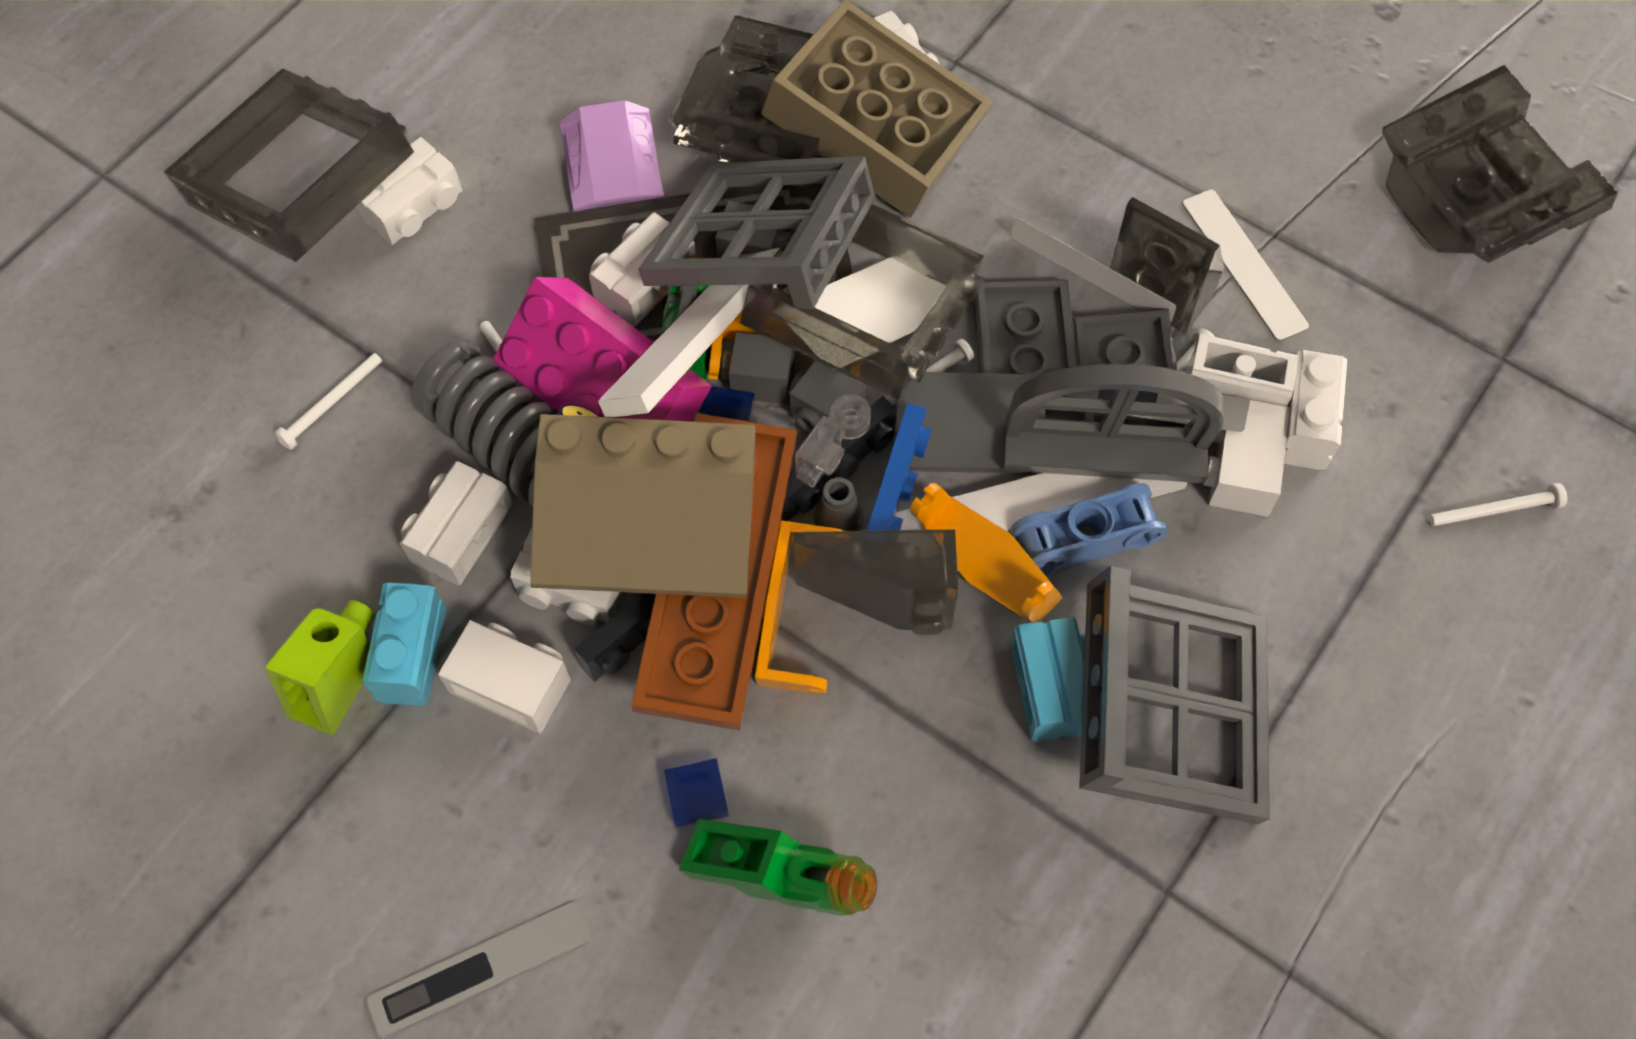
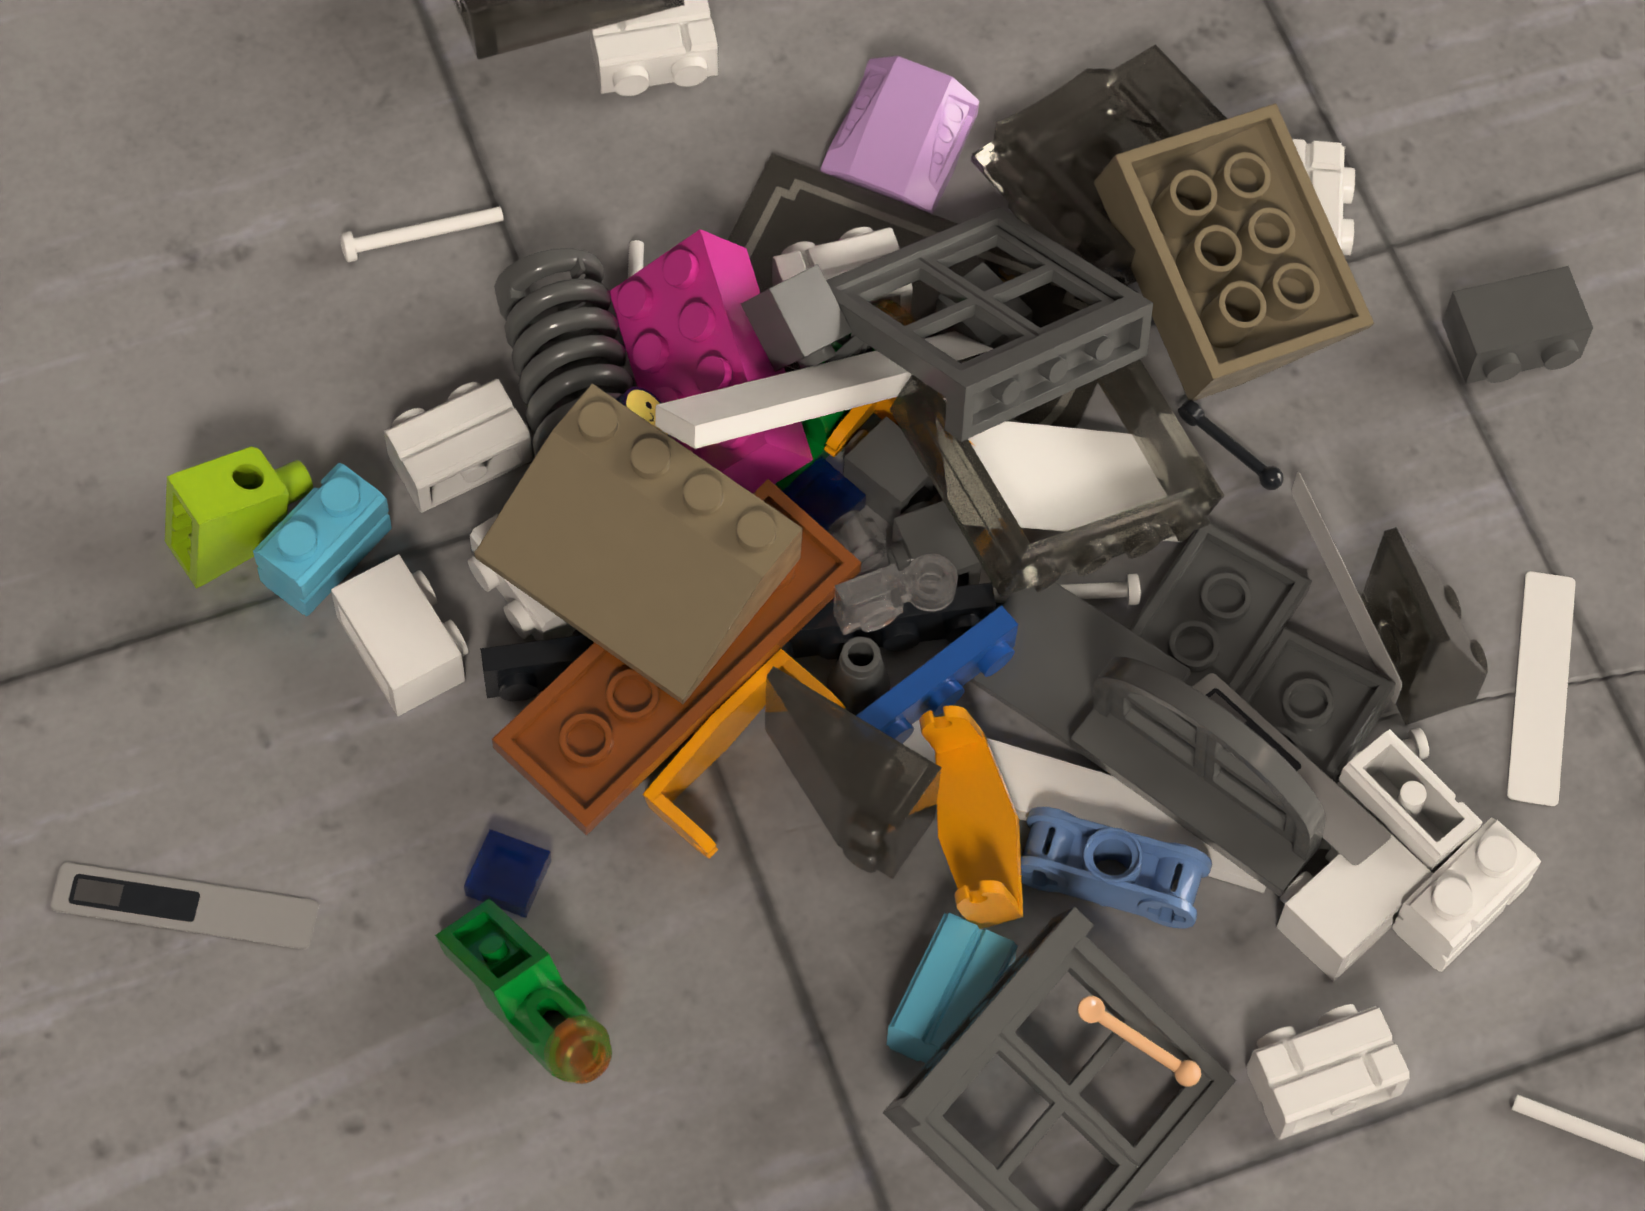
camera: 30 degrees right, 0 degrees up
none -> brick [741,264,853,372]
none -> light nougat hinge [1077,996,1201,1087]
none -> black hinge [1178,400,1284,490]
none -> white brick [1246,1004,1410,1140]
none -> dark grey brick [1442,266,1593,384]

